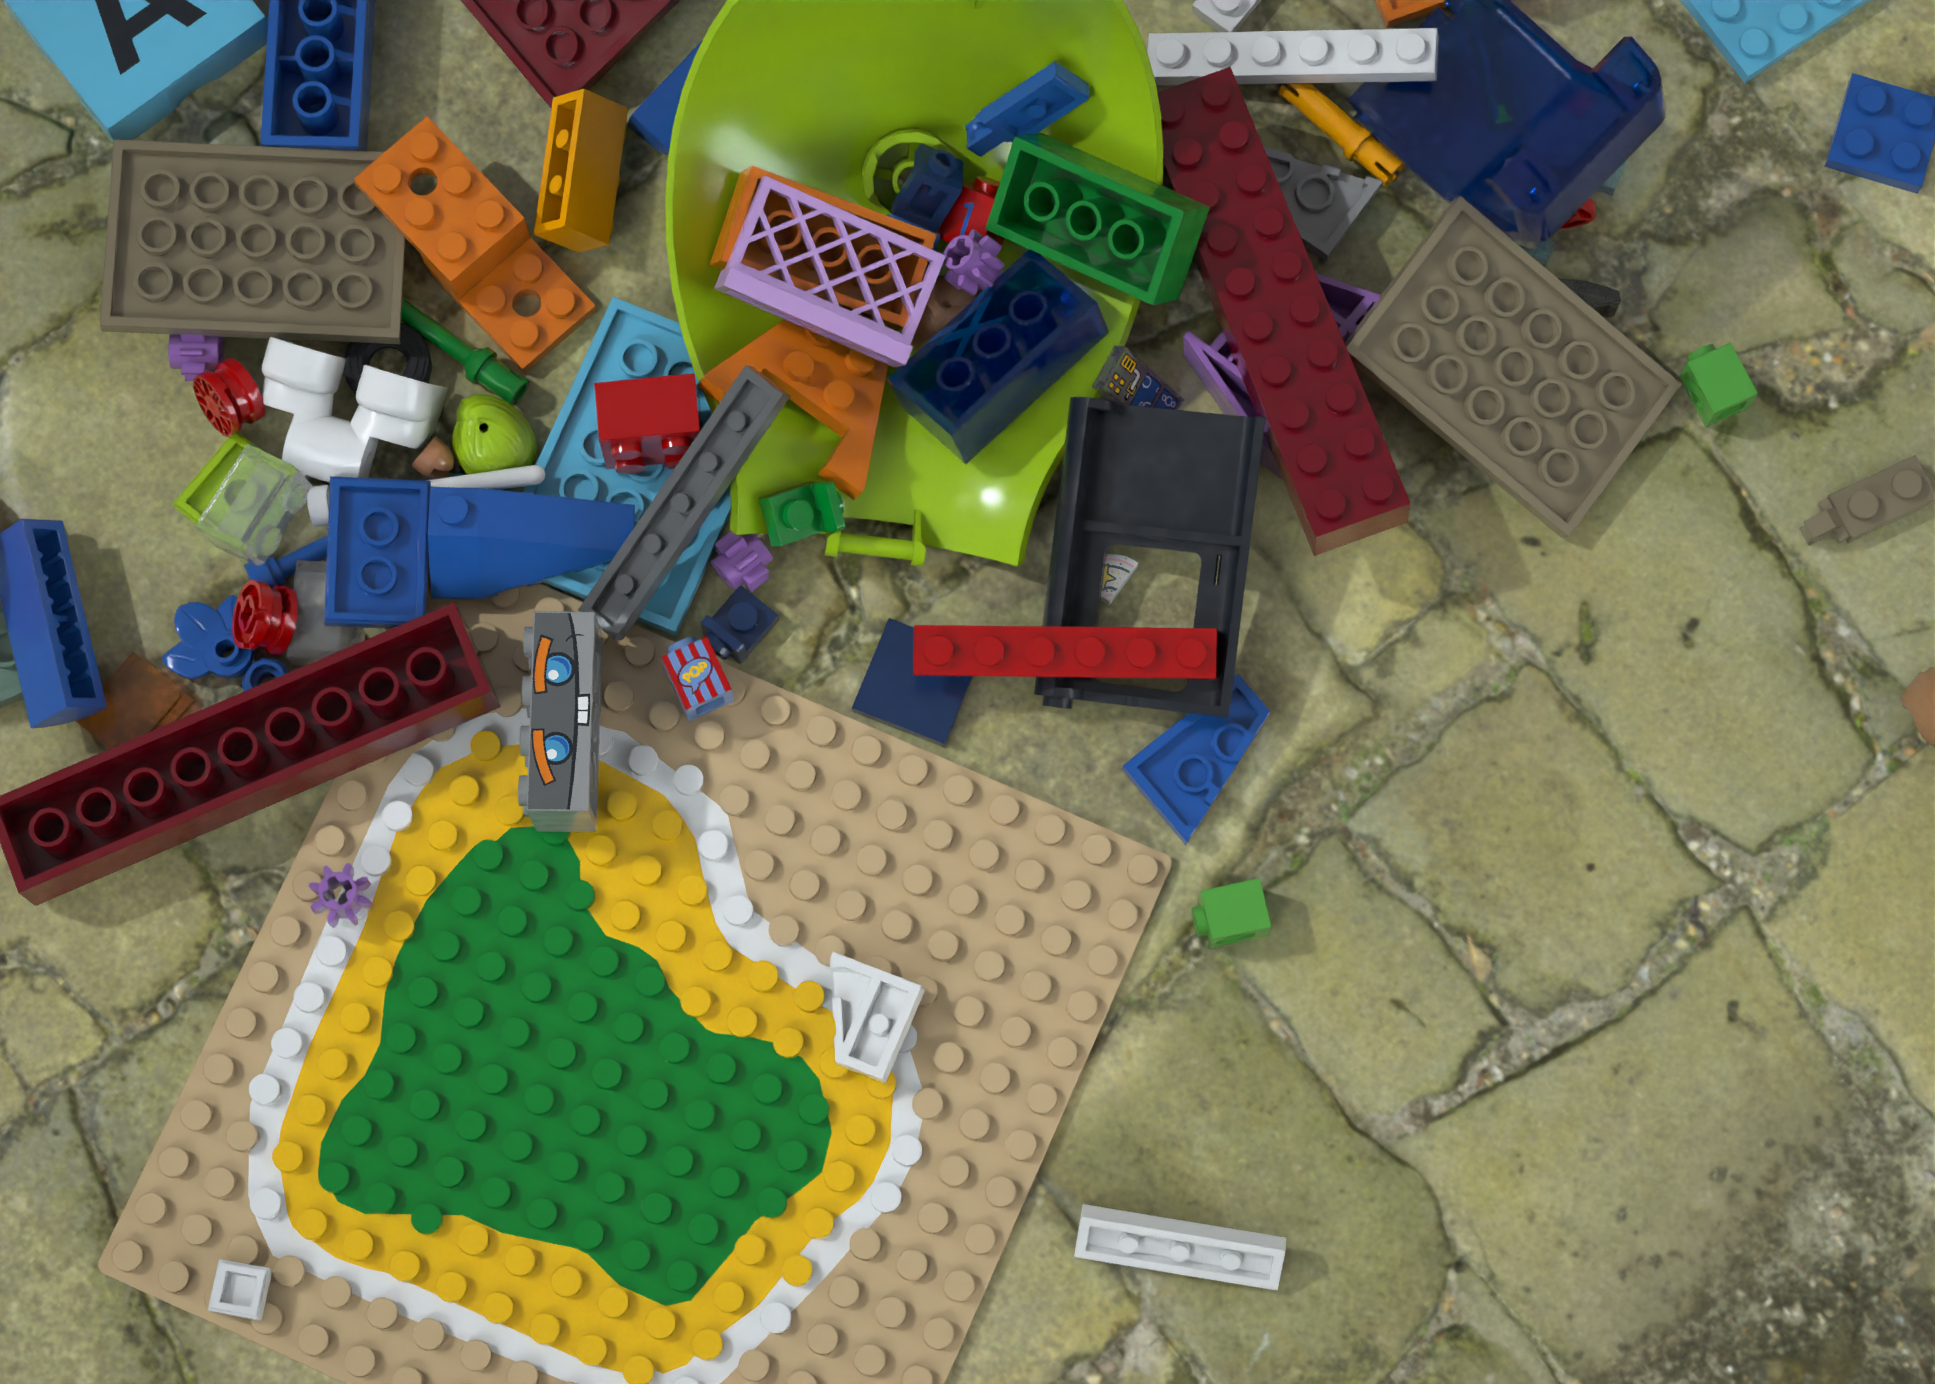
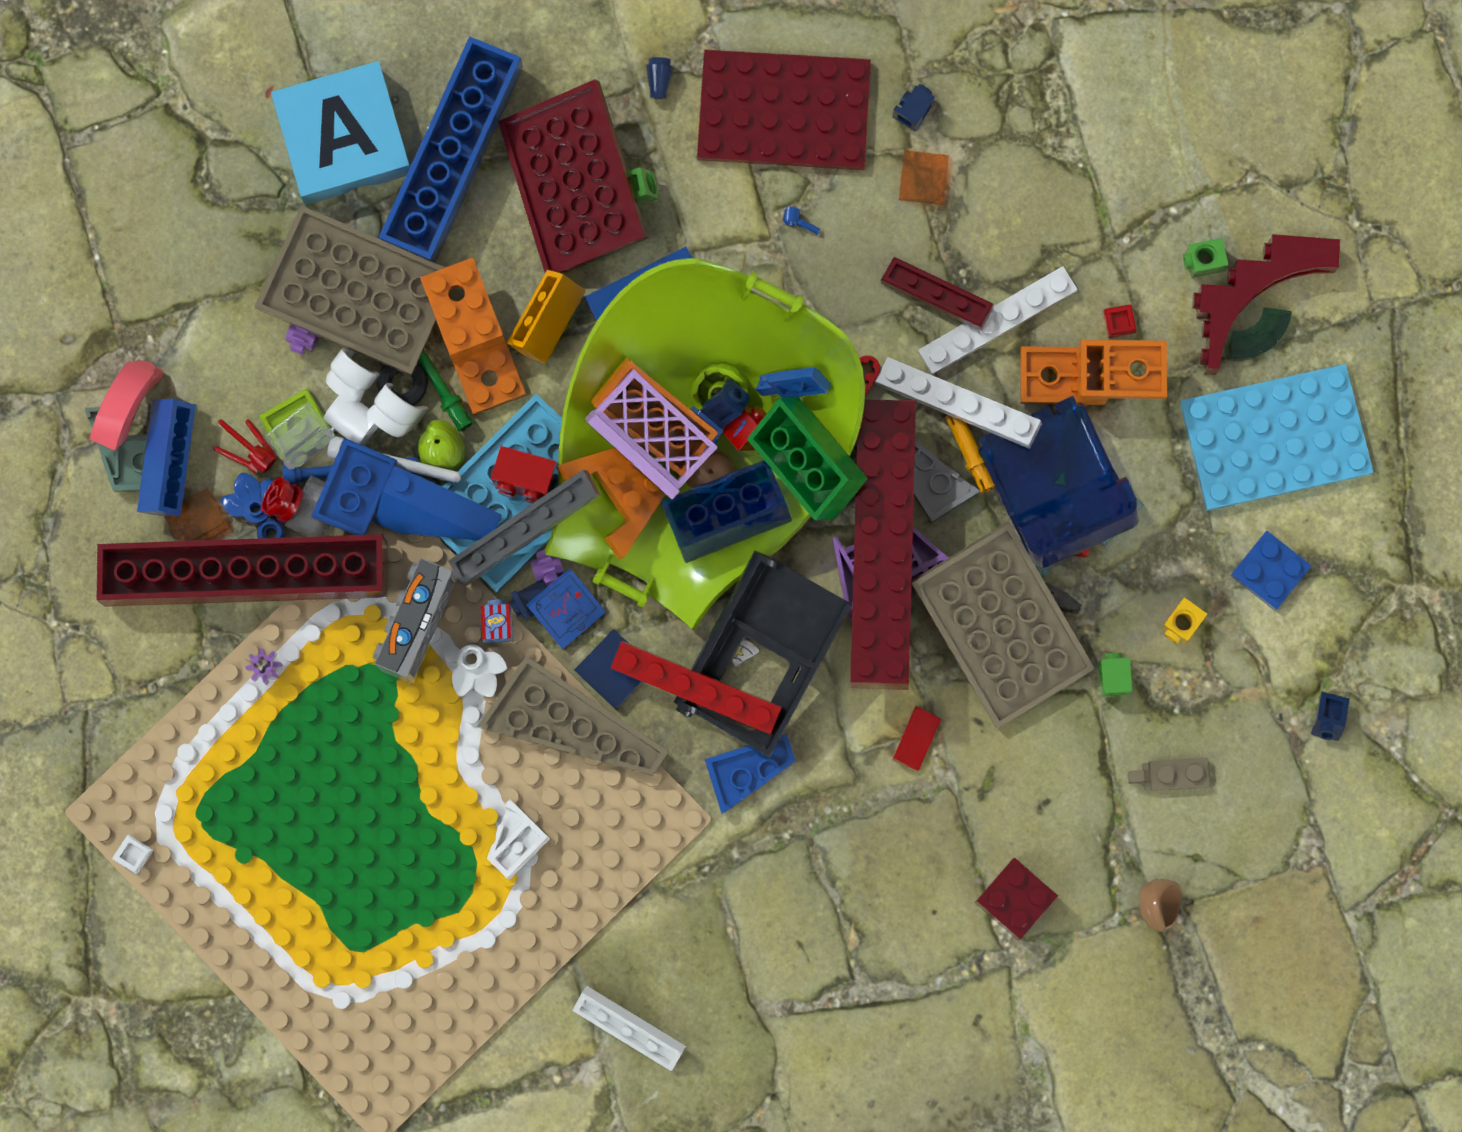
camera: 25 degrees right, 5 degrees up
red wheel [193,358,265,437] -> none
nougat hinge [411,436,455,480] -> none
green bracket [759,481,845,546] -> none
medium lavender gear [944,229,1004,296] -> none
tile [1092,345,1185,410] -> none
bright green brick [1191,878,1272,949] -> none
none -> red plant [213,419,278,474]
none -> white plate [452,644,507,697]
none -> dark tan wing [477,656,669,776]
none -> blue tile [526,568,606,649]
none -> red slope [892,706,941,771]
none -> dark red brick [974,857,1058,941]
none -> yellow brick [1161,597,1207,645]

